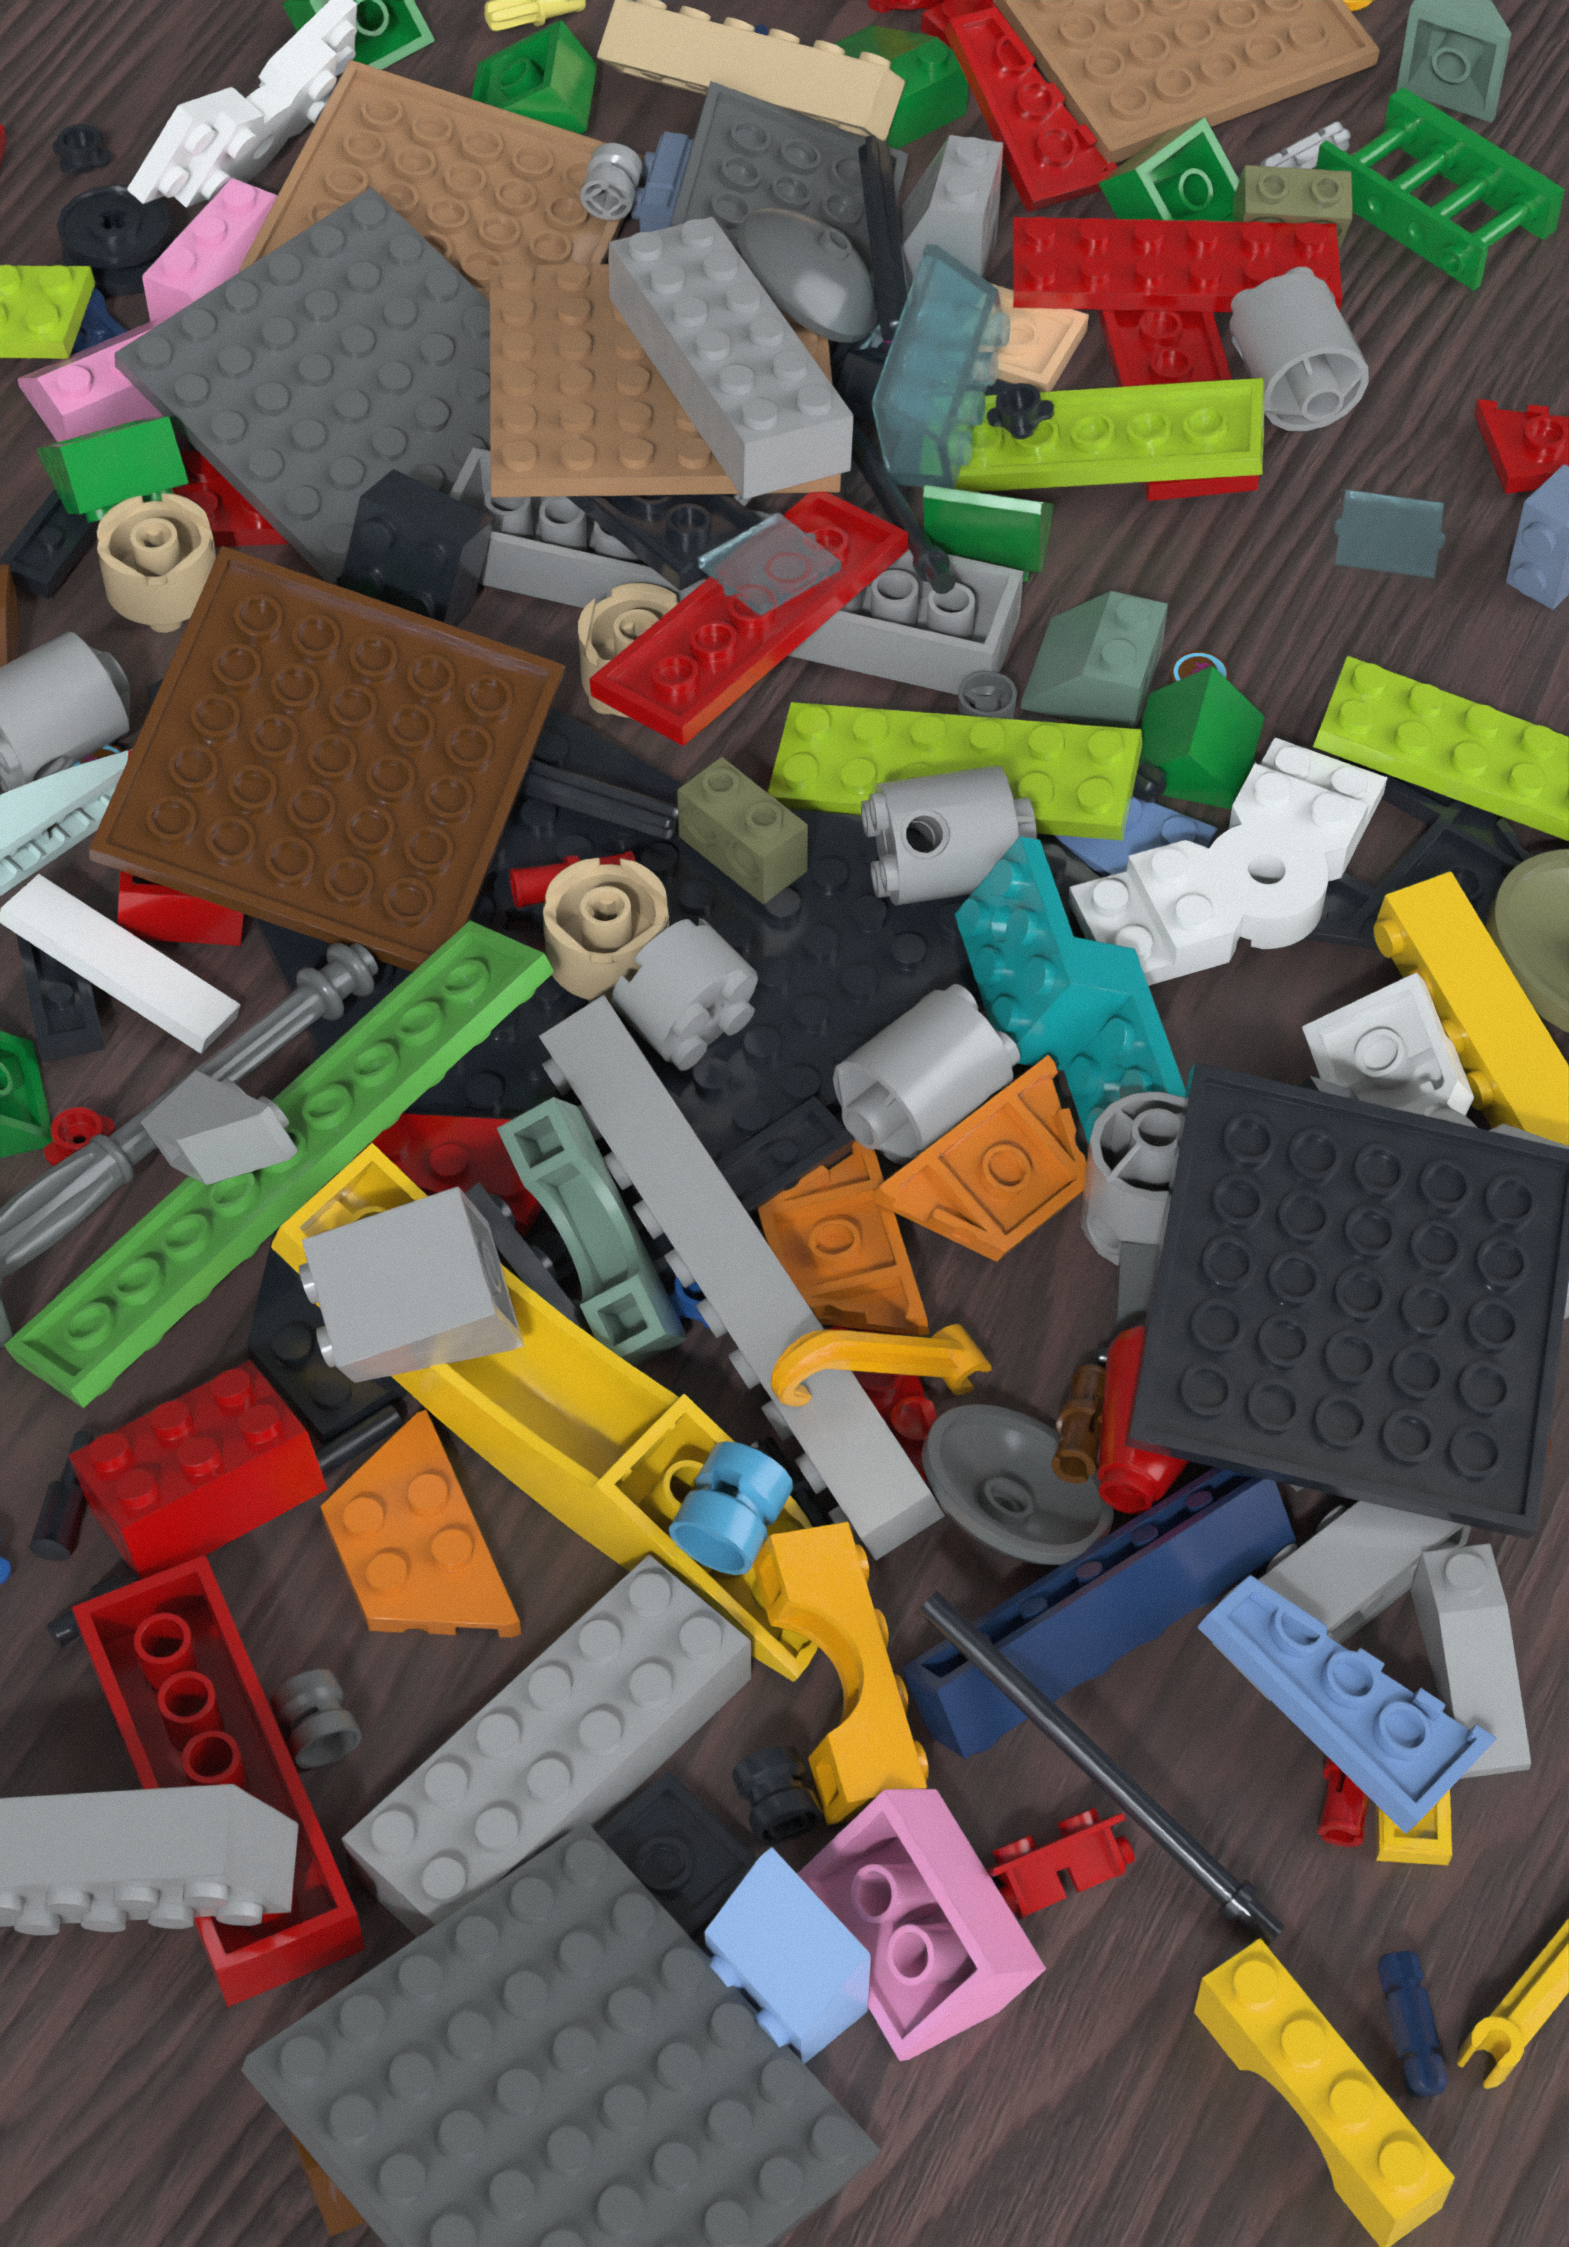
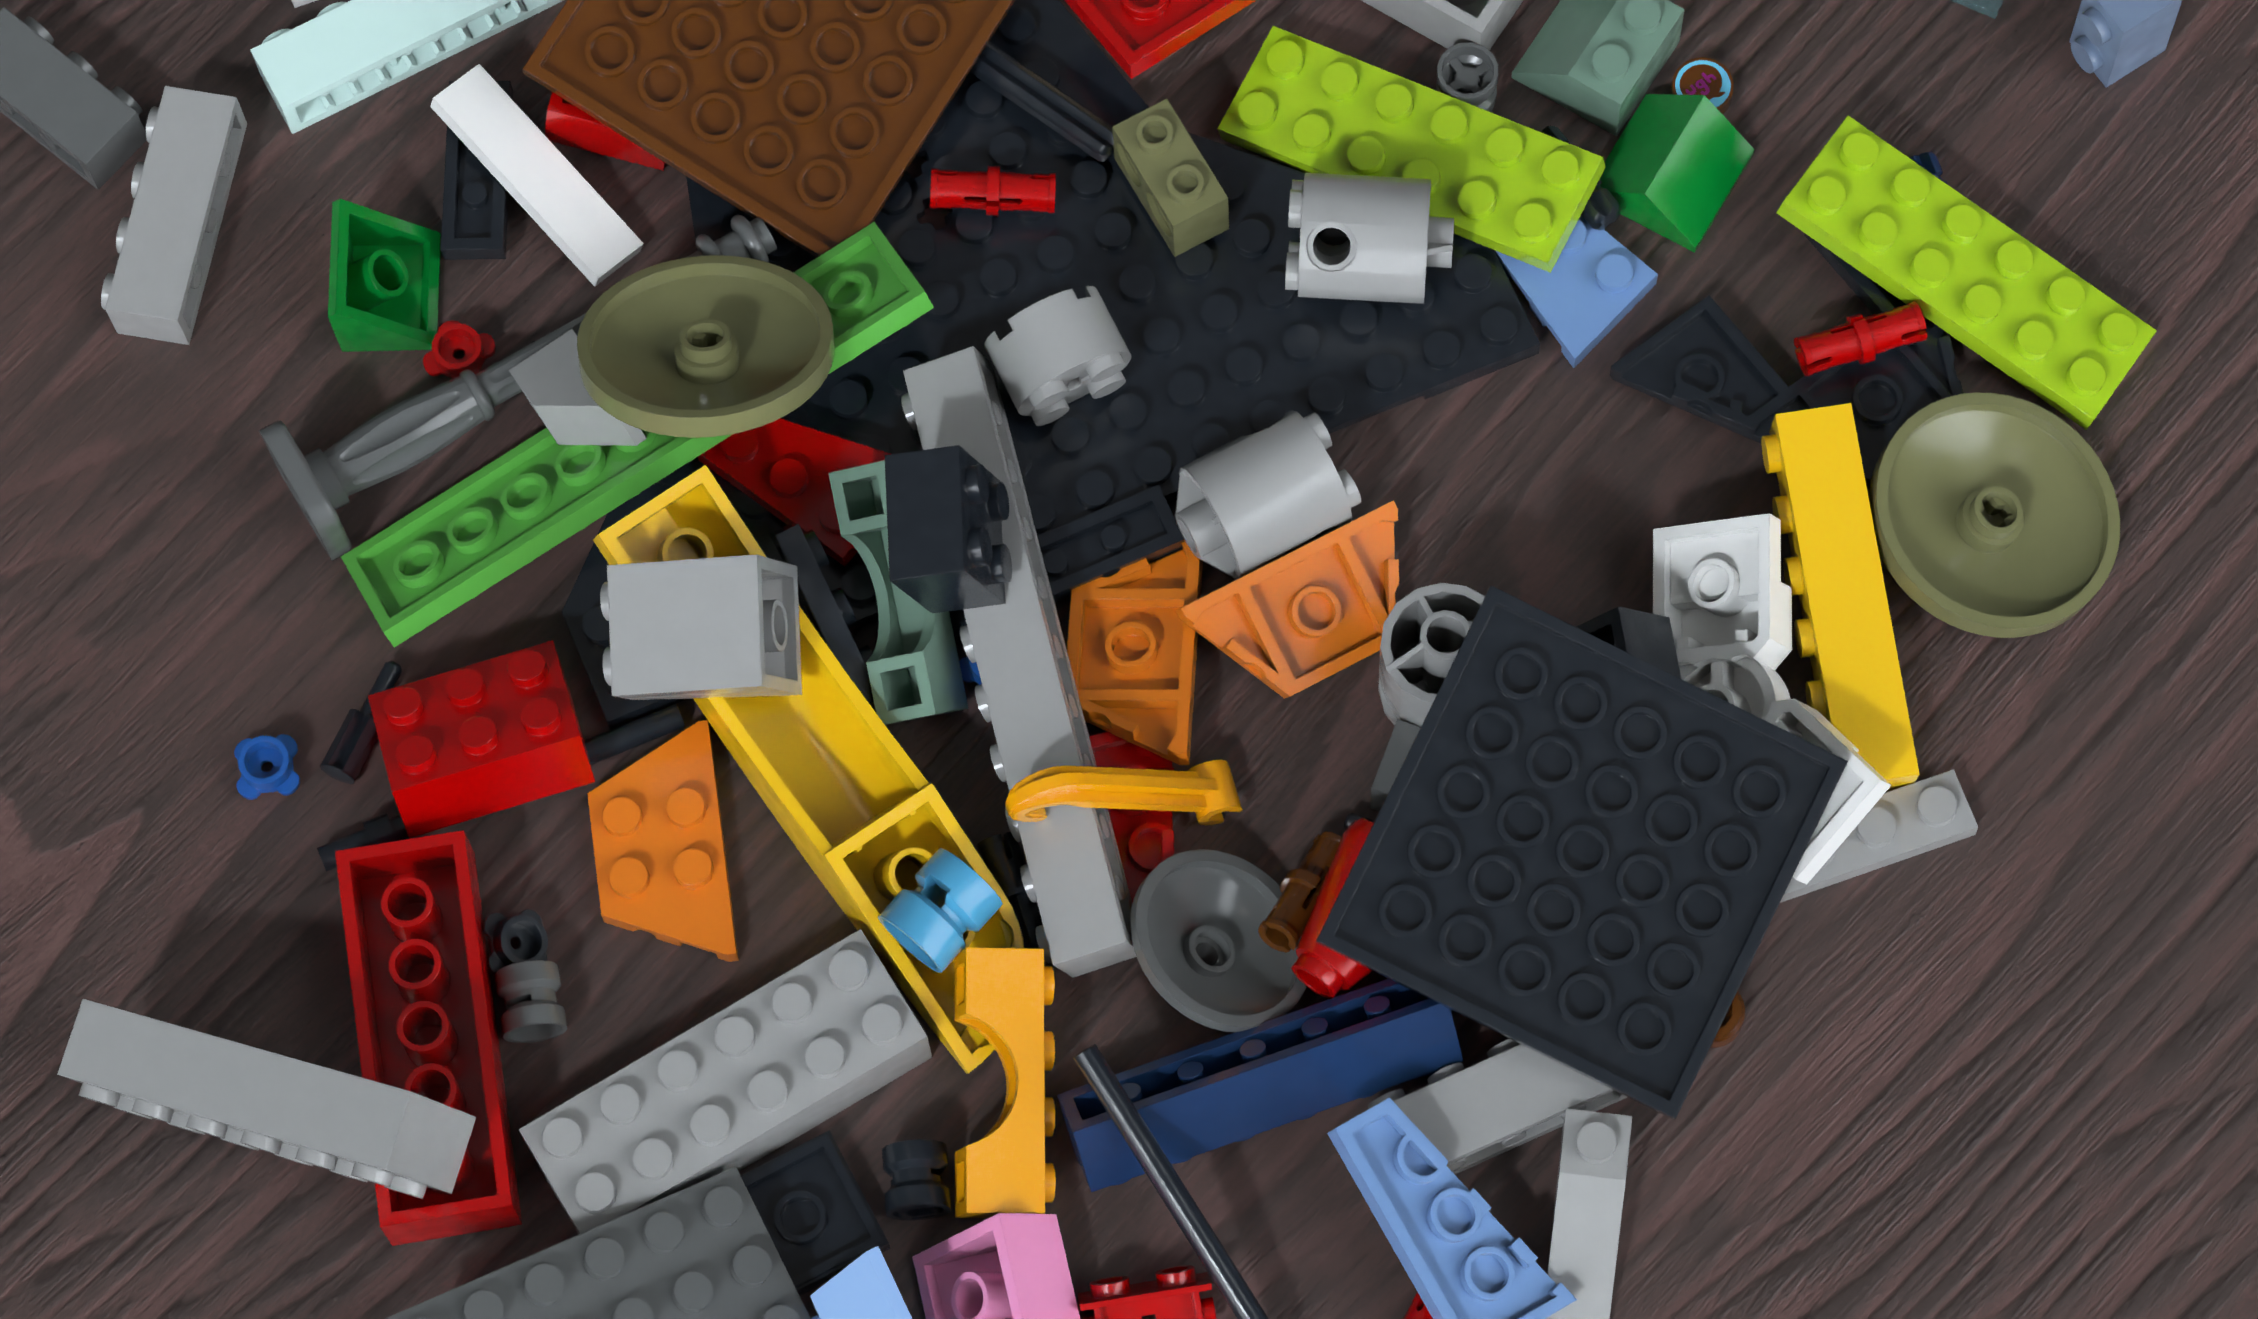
camera: 20 degrees right, 15 degrees up
tan brick [543,858,669,1008] -> none
teal bracket [955,836,1186,1144] -> none
white plate [1068,738,1387,986] -> none
none -> black plate [482,909,548,974]
none -> olive dish [577,255,835,438]
none -> black brick [885,445,1012,613]
none -> red pin [1794,301,1928,376]

